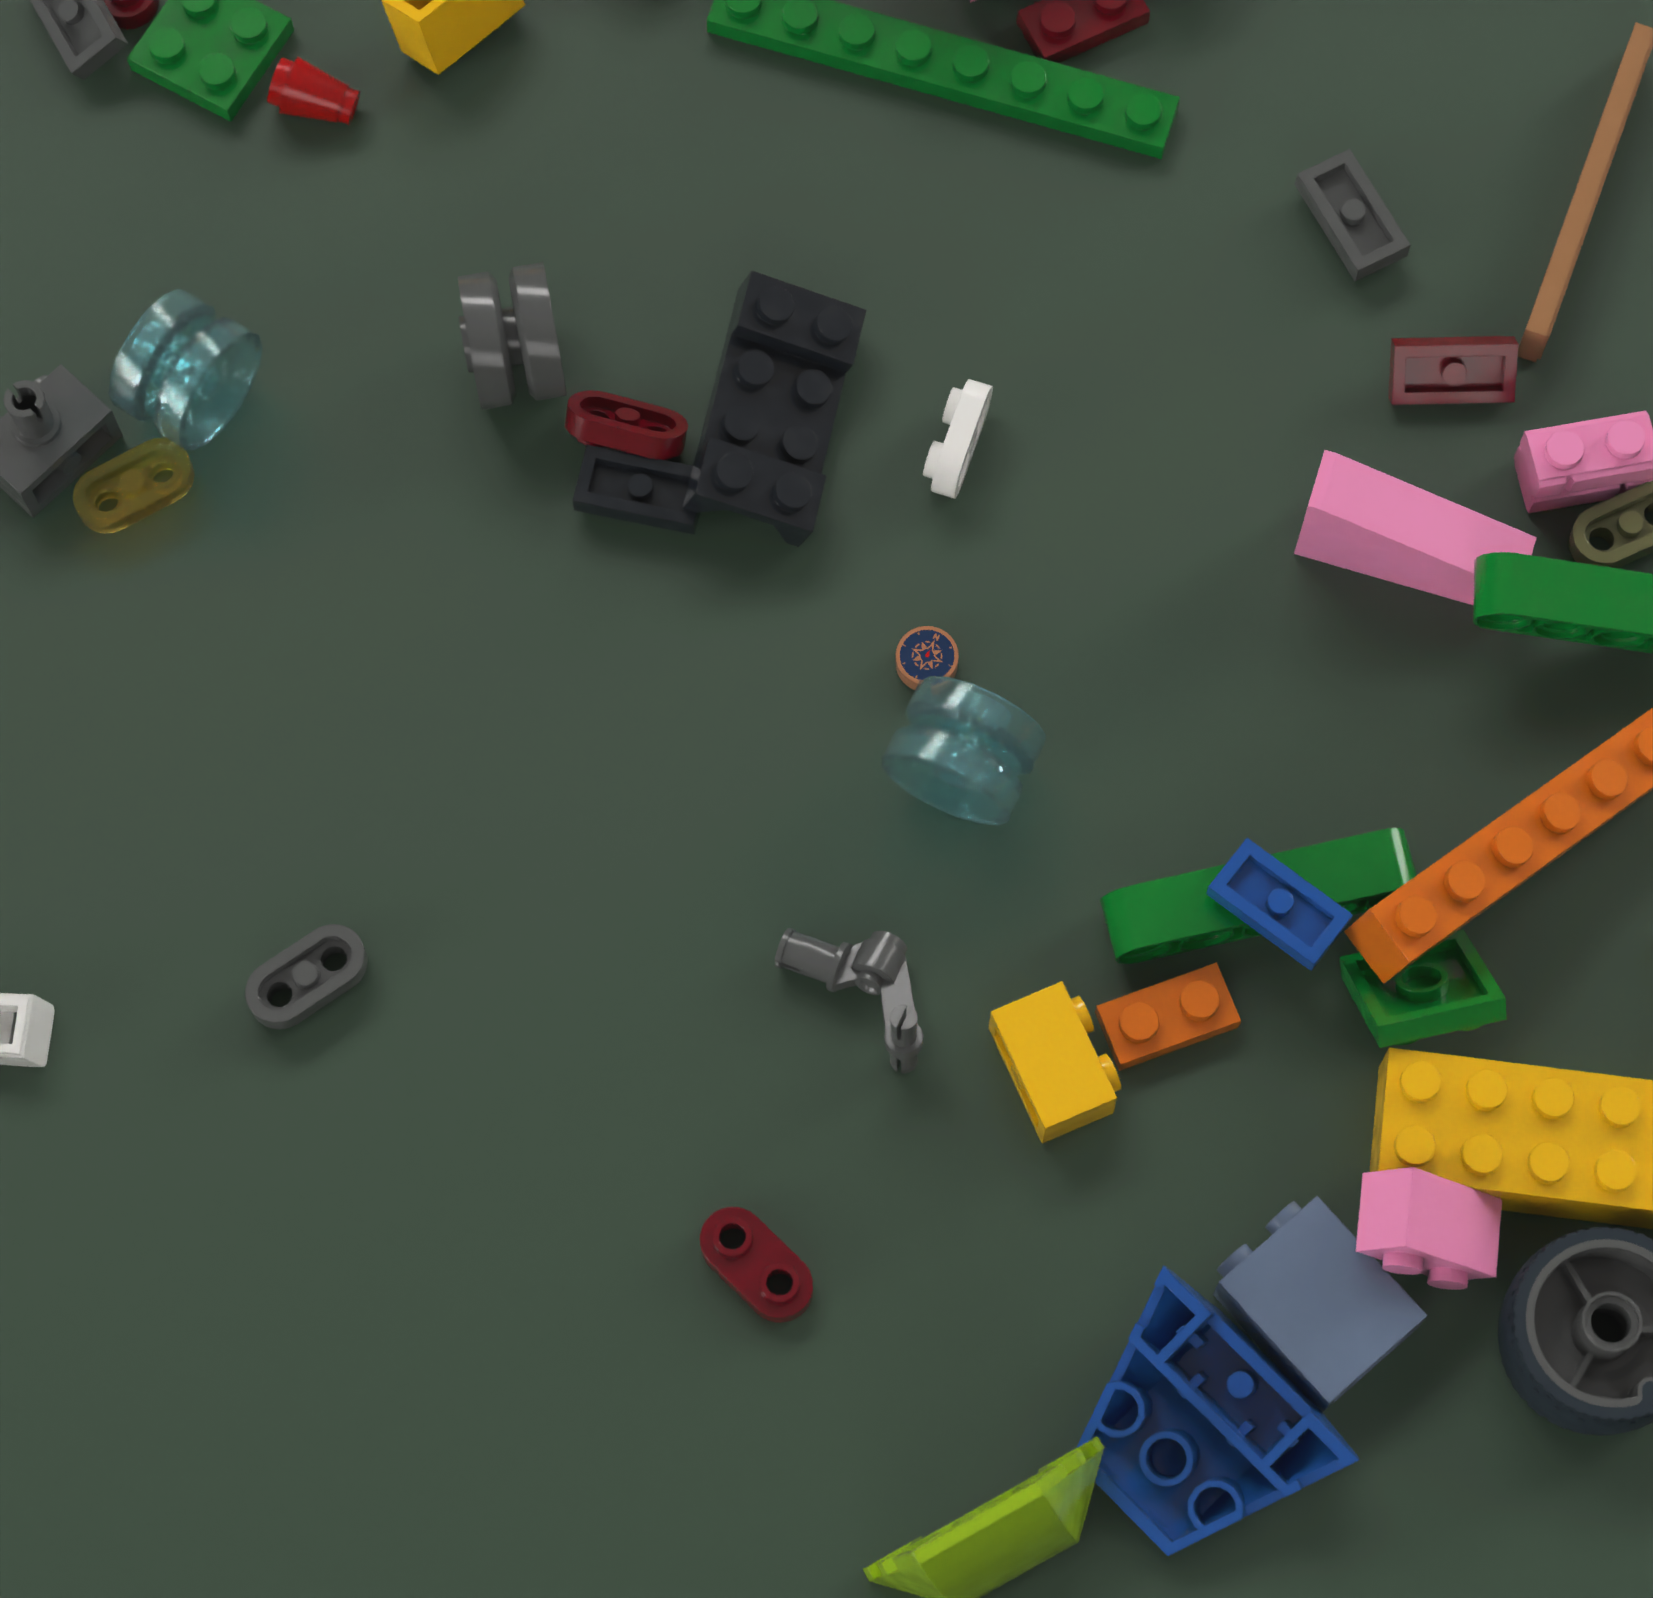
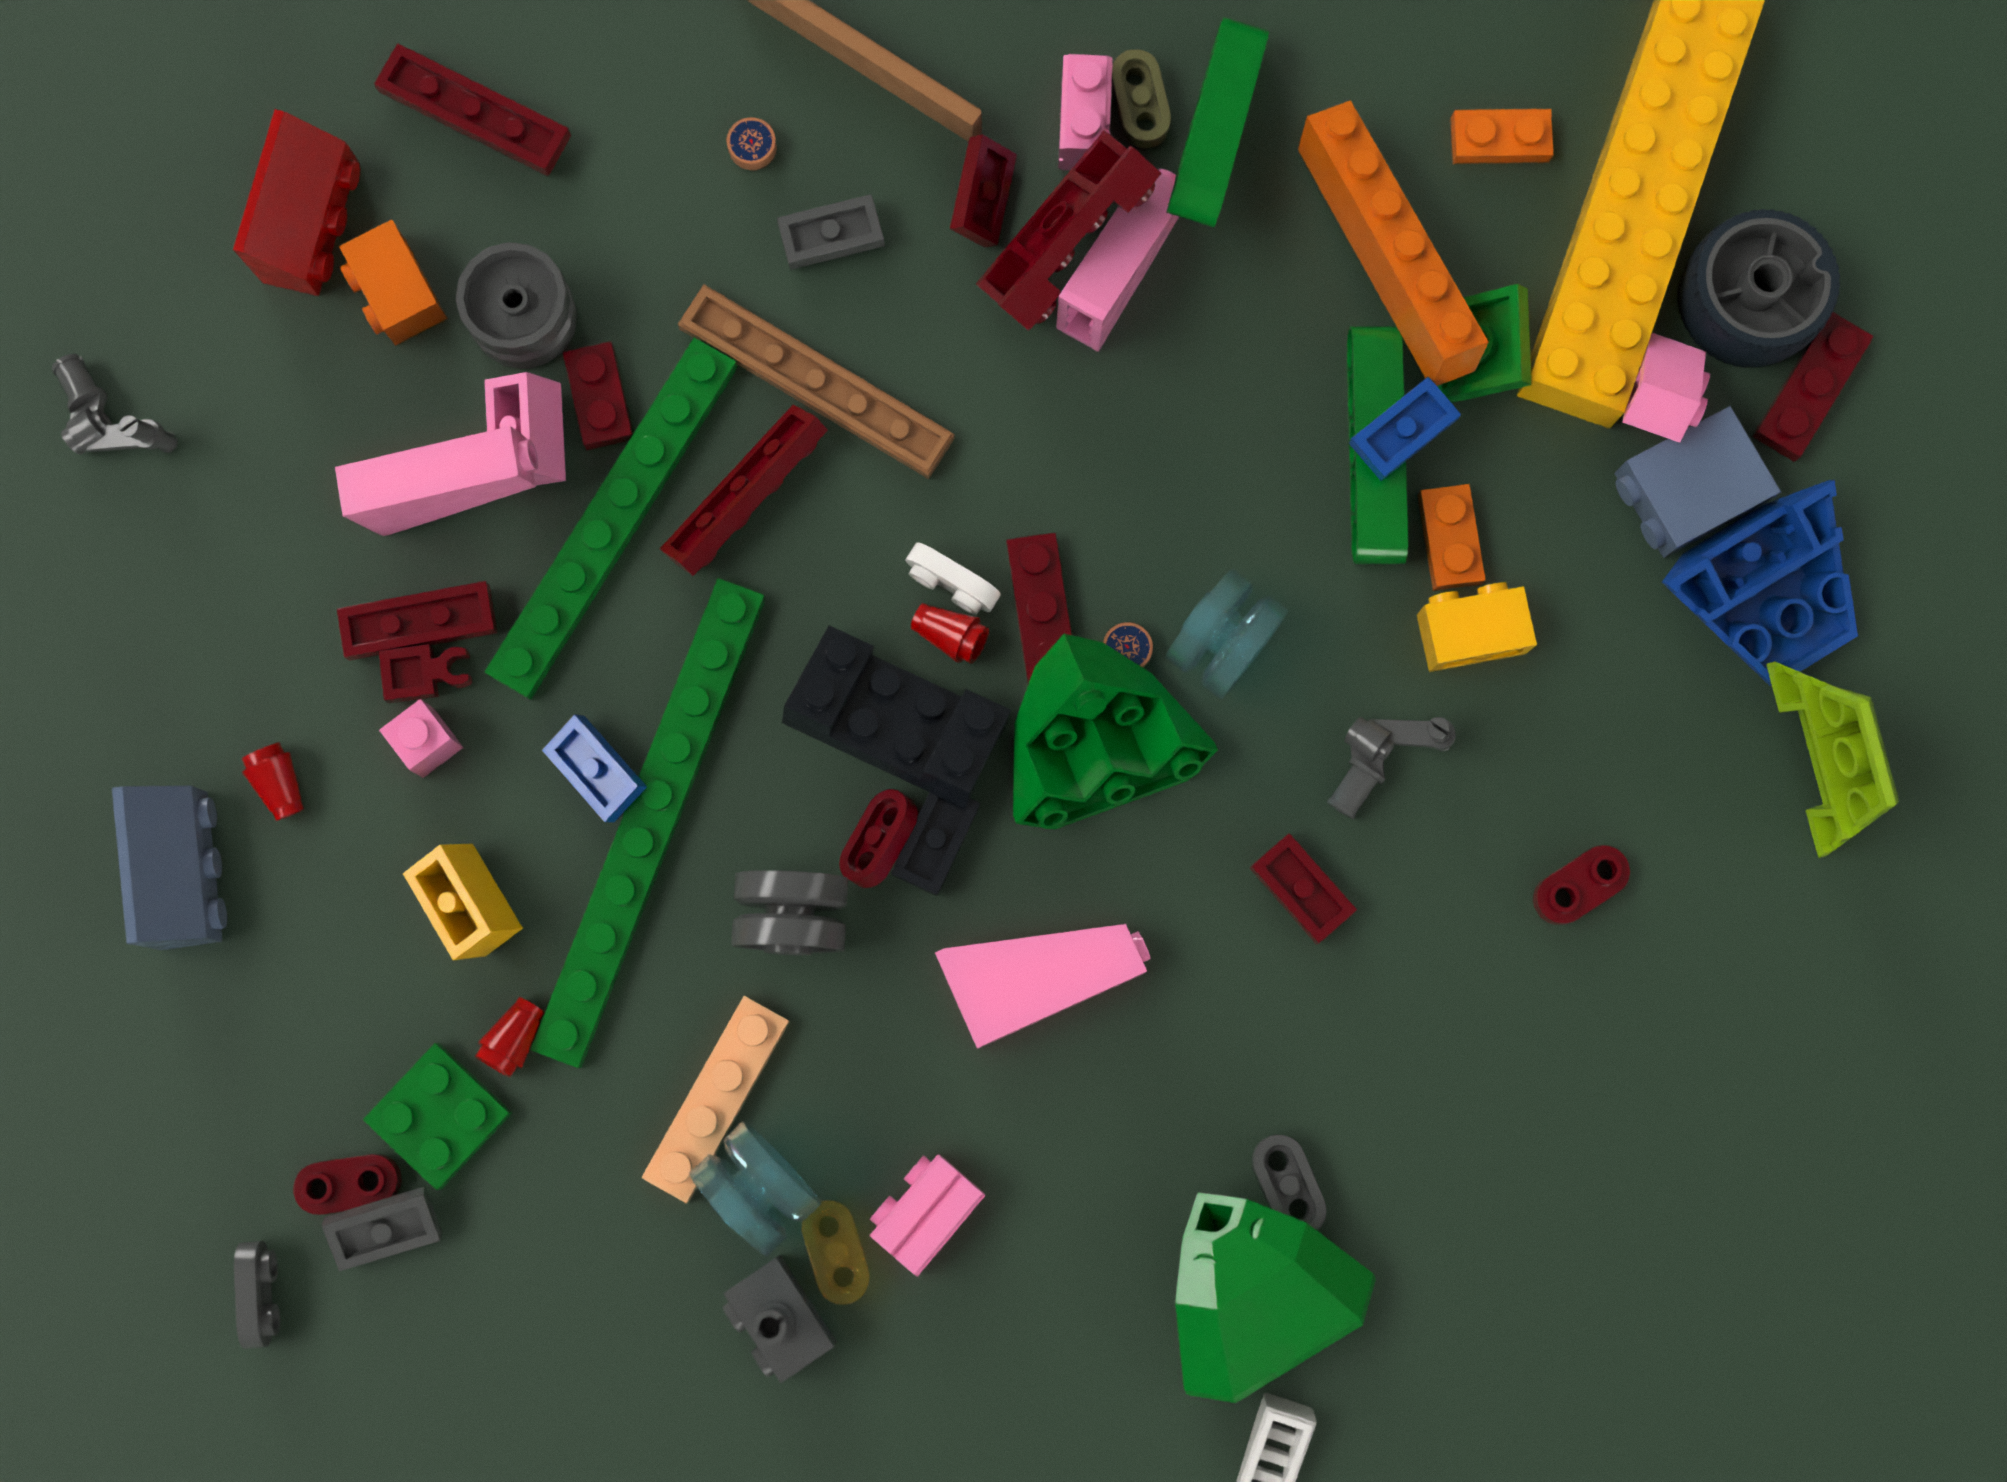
camera: 80 degrees left, 10 degrees up
none -> green plate [530,578,766,1068]
none -> plate [542,714,647,823]
none -> light nougat plate [641,996,790,1203]
none -> dark red plate [659,404,828,576]
none -> medium nougat tile [678,284,955,479]
none -> tile [727,117,777,170]
none -> bright pink brick [870,1154,986,1277]
none -> red cone [911,603,989,664]
none -> bright pink slope [935,924,1151,1049]
none -> dark red piece [976,130,1162,331]
none -> dark red plate [1006,532,1071,684]
none -> green brick [1013,634,1218,830]
none -> green brick [1175,1193,1376,1403]
none -> dark red plate [1249,833,1357,945]
none -> dark red plate [1752,312,1874,462]

